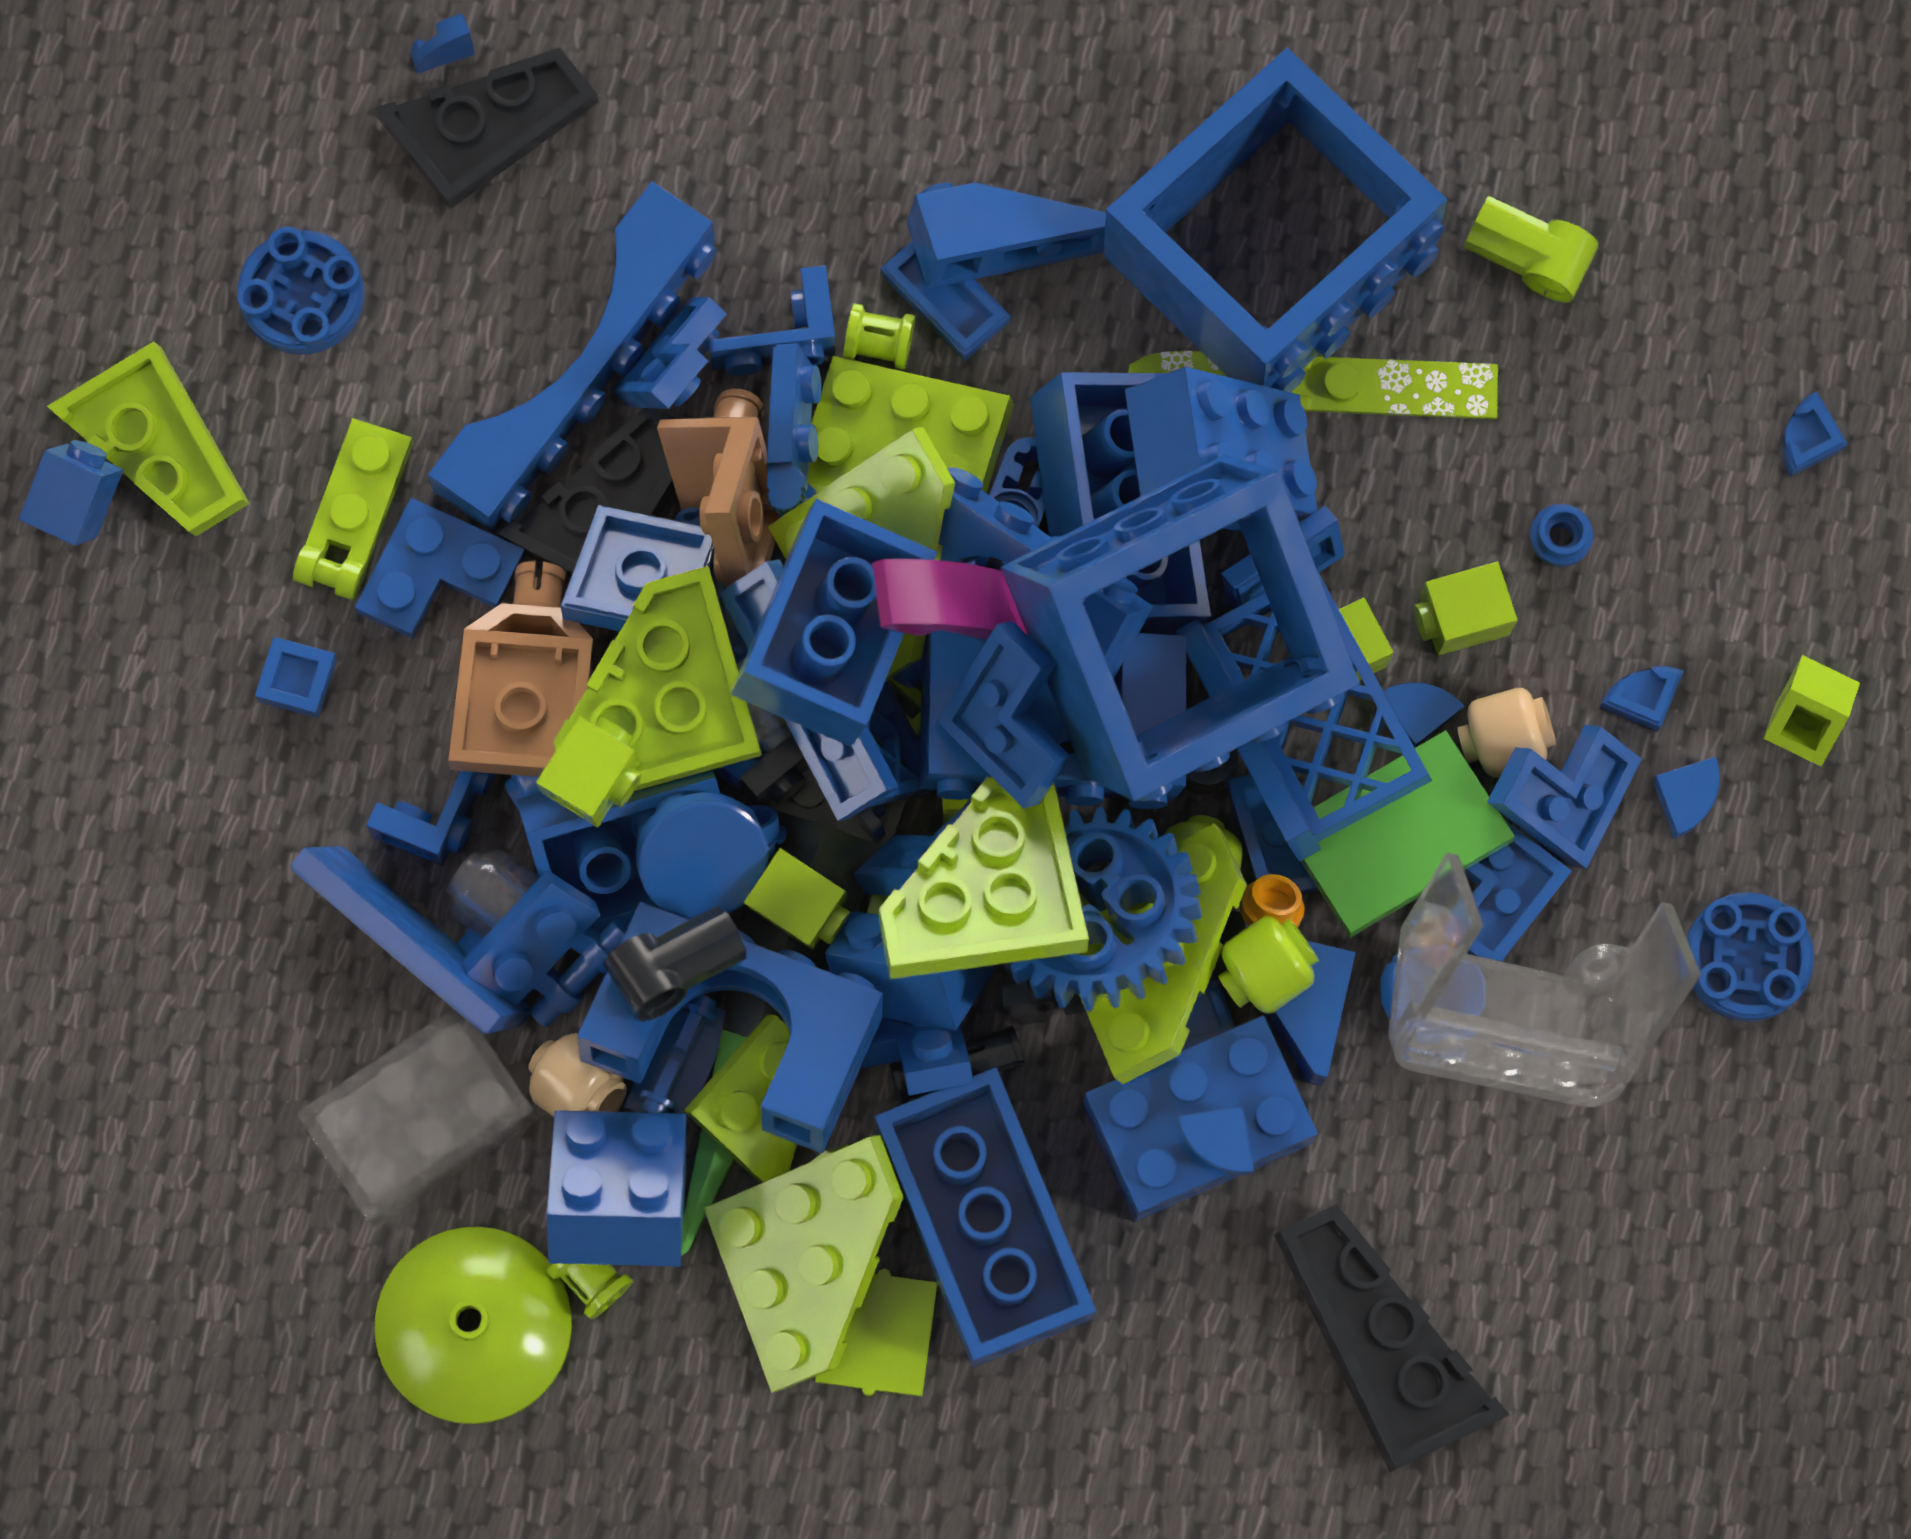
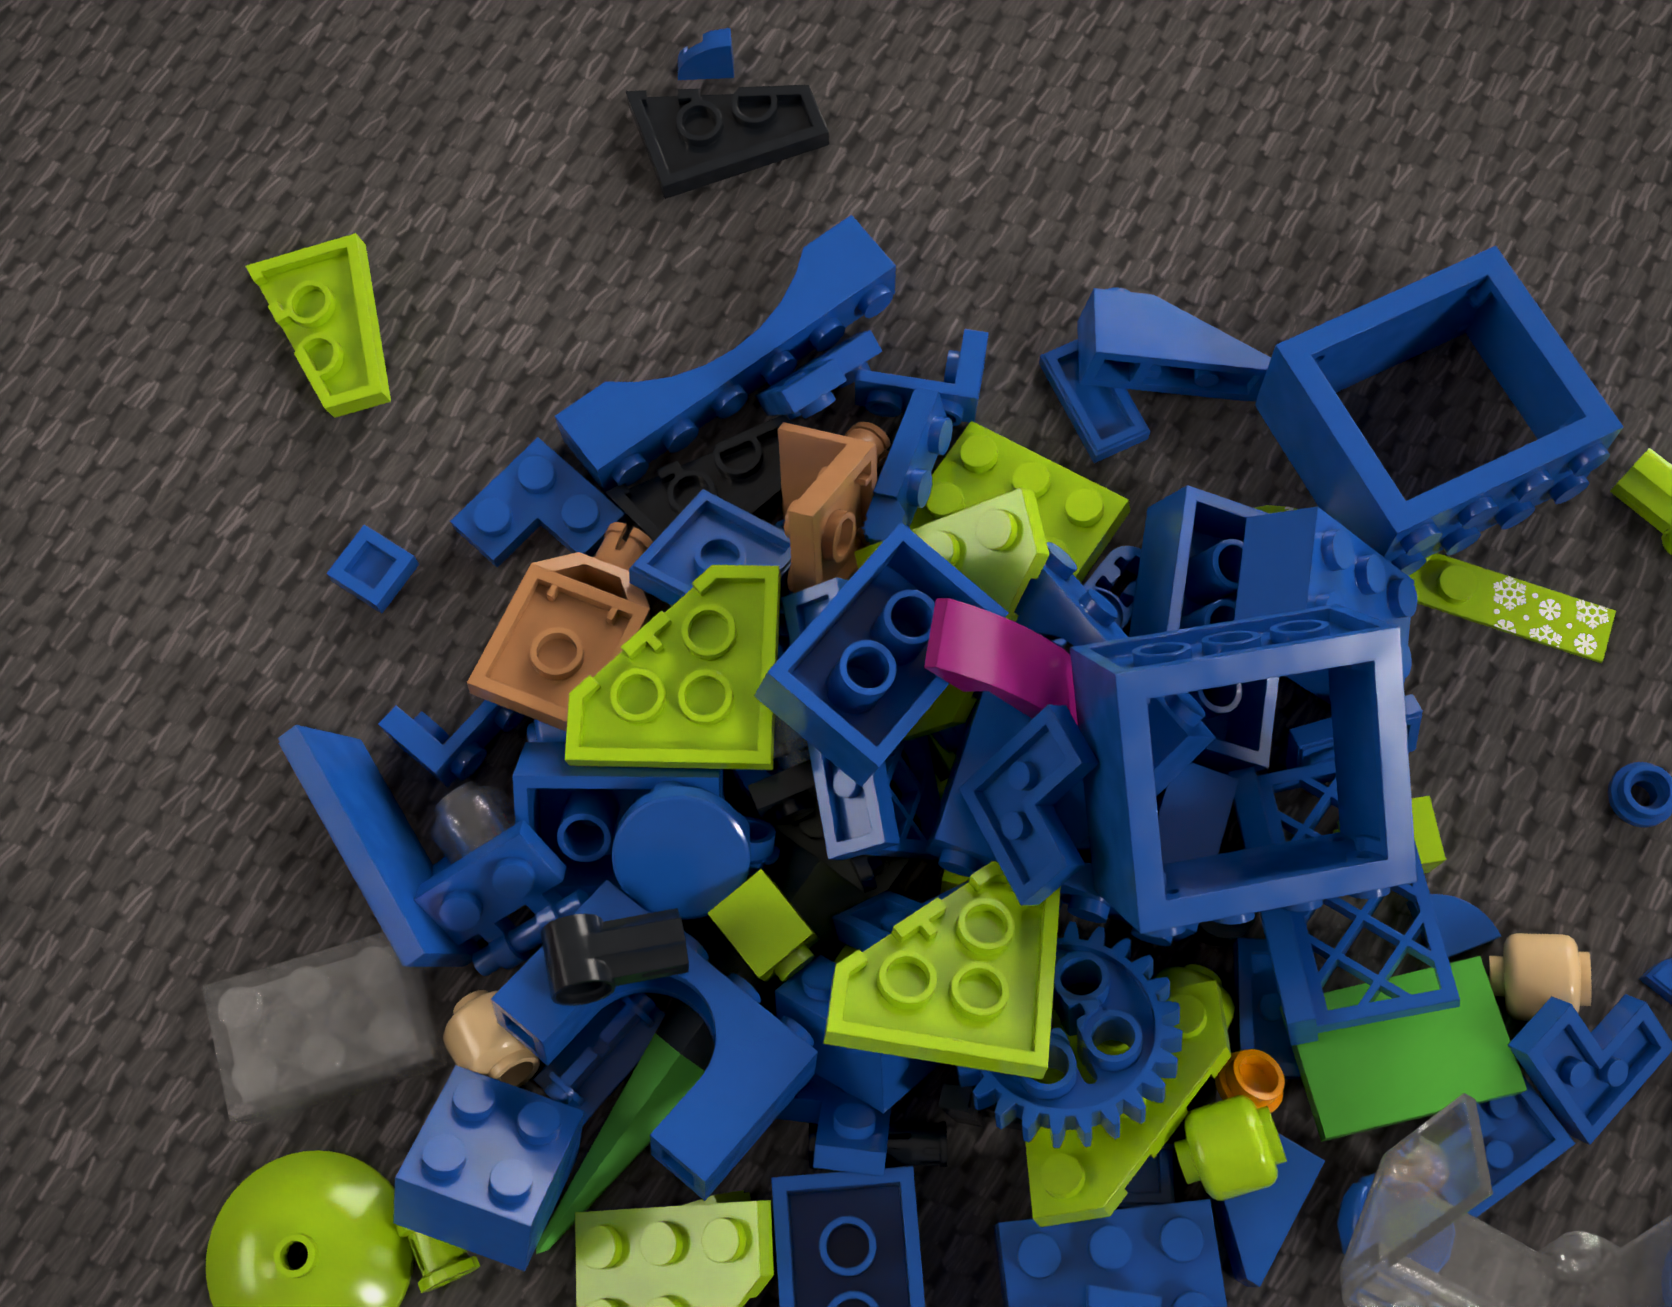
camera: 25 degrees right, 5 degrees down
blue brick [18,440,124,546] -> none
blue tile [237,227,365,355] -> none
lime plate [293,418,414,601] -> none
lime brick [536,716,642,828] -> none
lime wing [684,1014,797,1184] -> none
lime bush [843,303,915,370] -> none
lime brick [1413,561,1518,656] -> none

